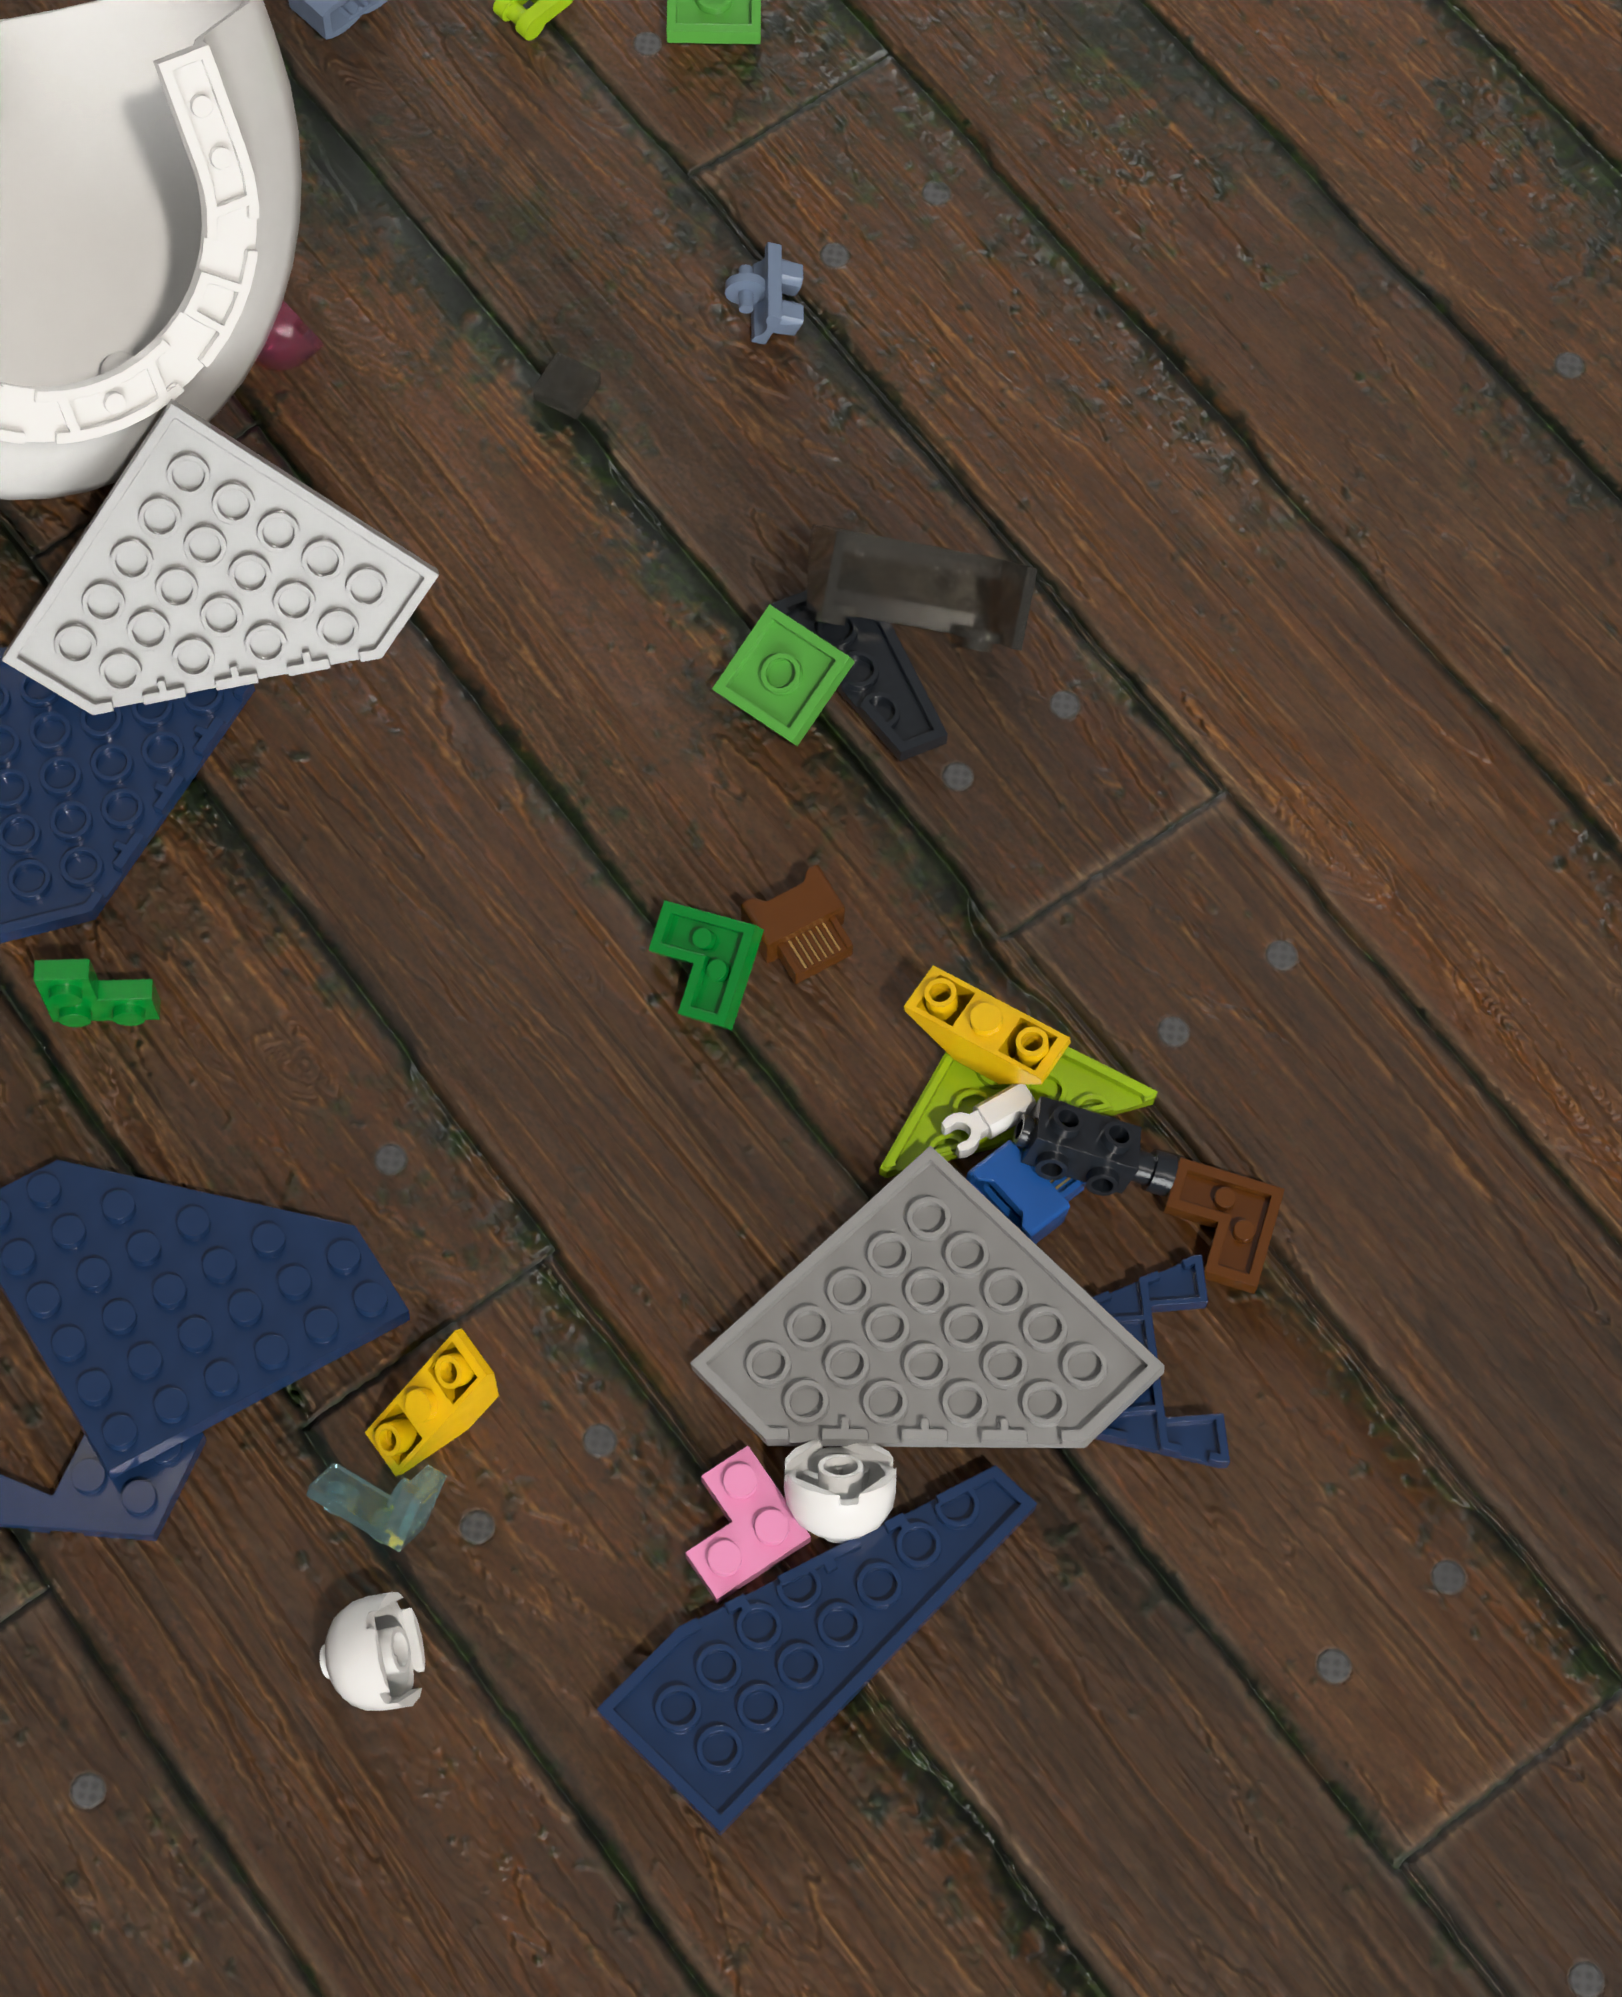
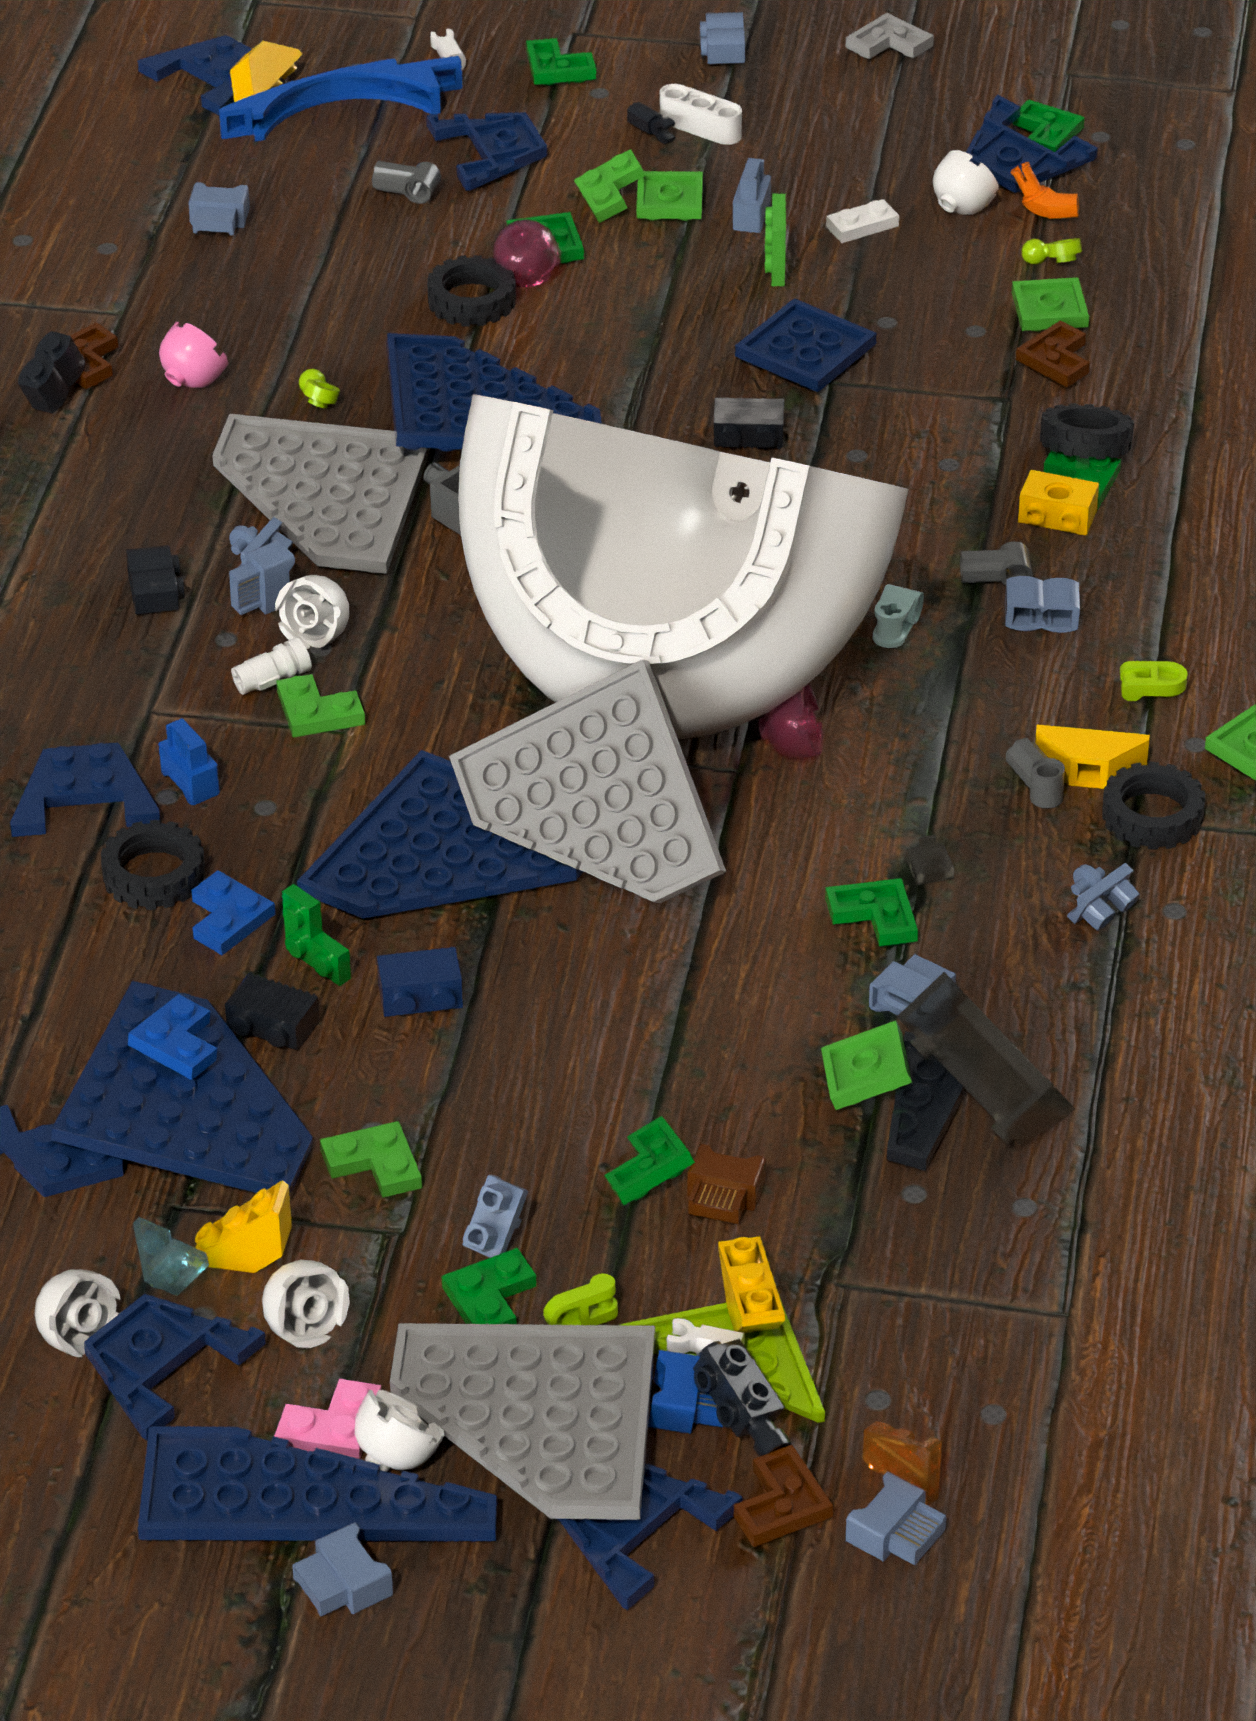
camera: 50 degrees right, 25 degrees down
none -> dark blue wing [84,1294,266,1441]
none -> blue plate [128,994,218,1080]
none -> black brick [225,972,320,1051]
none -> white cylinder [262,1260,350,1348]
none -> sand blue piece [292,1522,393,1616]
none -> bright green plate [320,1121,422,1198]
none -> dark blue brick [377,947,463,1017]
none -> green plate [441,1247,536,1324]
none -> sand blue hips [462,1175,528,1257]
none -> lime plate [543,1273,618,1325]
none -> green plate [825,878,918,946]
none -> sand blue piece [846,1471,946,1565]
none -> clear orange wing [863,1421,942,1506]
none -> sand blue piece [869,954,956,1034]
none -> dark grey piece [1006,737,1065,808]
none -> yellow slope [1035,724,1150,789]
none -> black tyre [1102,762,1205,850]

